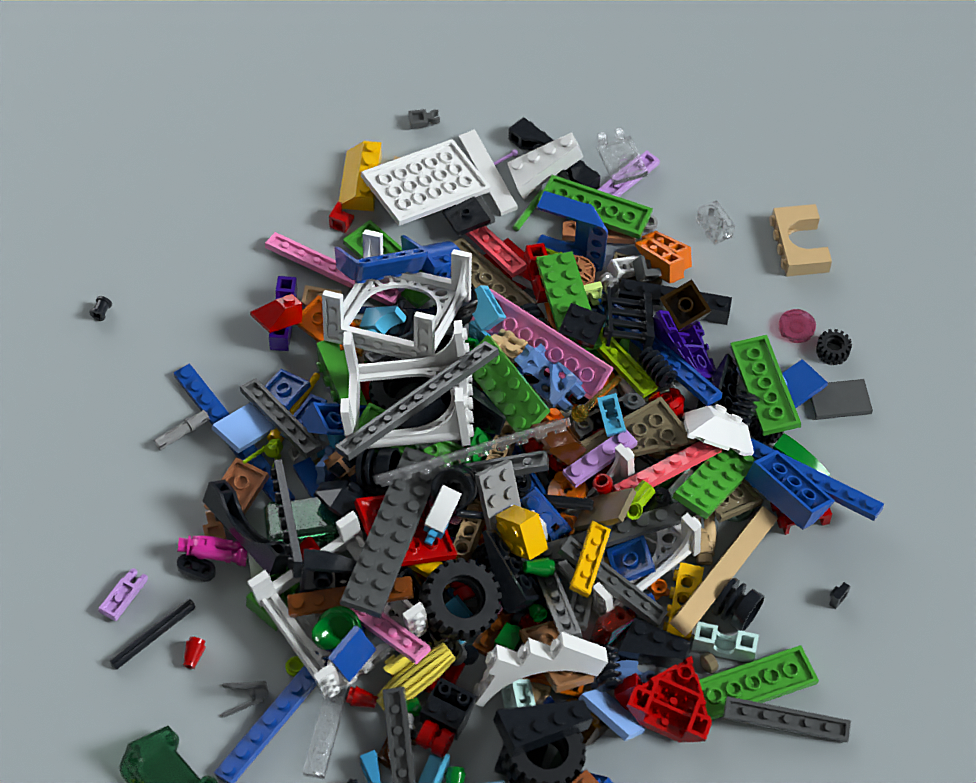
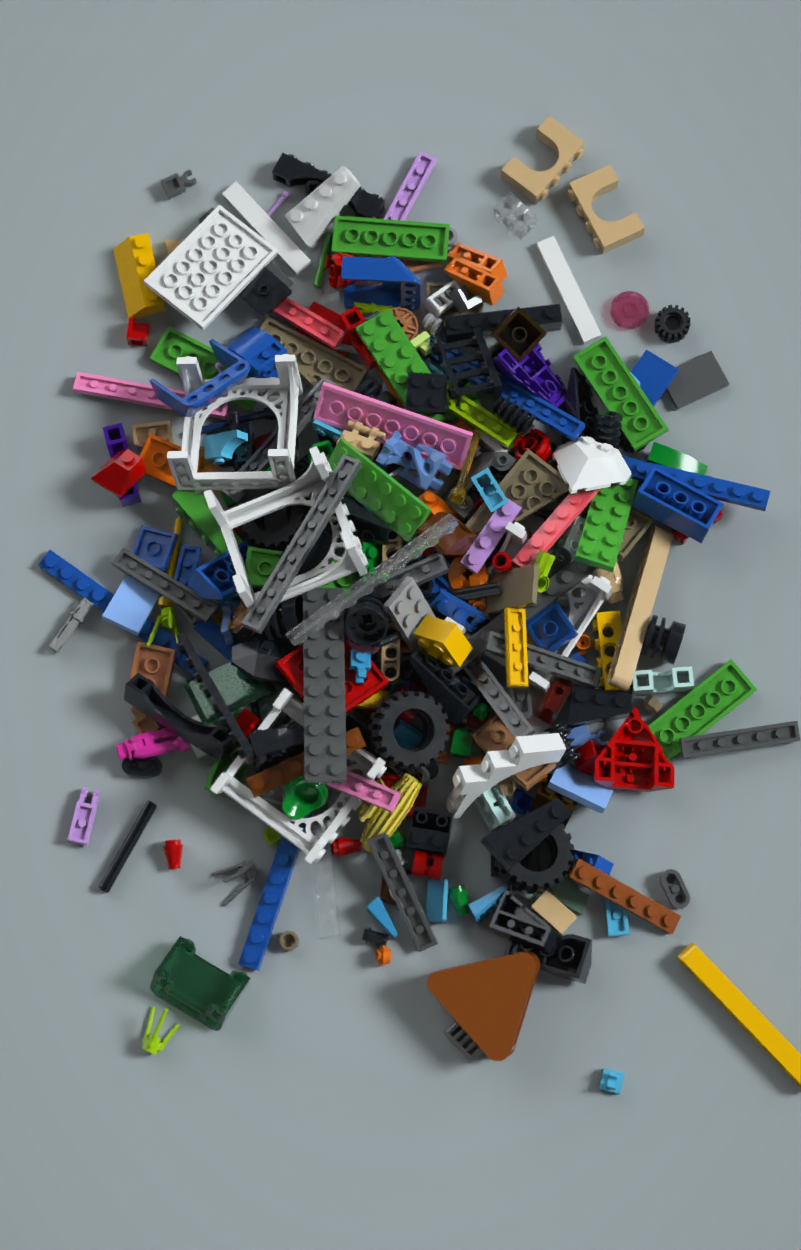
camera: 15 degrees left, 20 degrees up
blue tile [328,625,376,682] -> none
white slope [424,485,461,534] -> none
medium azure arch [472,285,507,330] -> none
green cone [523,557,555,578] -> none
clear tile [597,127,648,185] -> none
black plate [829,582,851,609] -> none
none -> dark tan tile [279,931,299,951]
none -> red cone [325,252,357,290]
none -> tan arch [501,116,585,204]
none -> white tile [536,236,602,344]

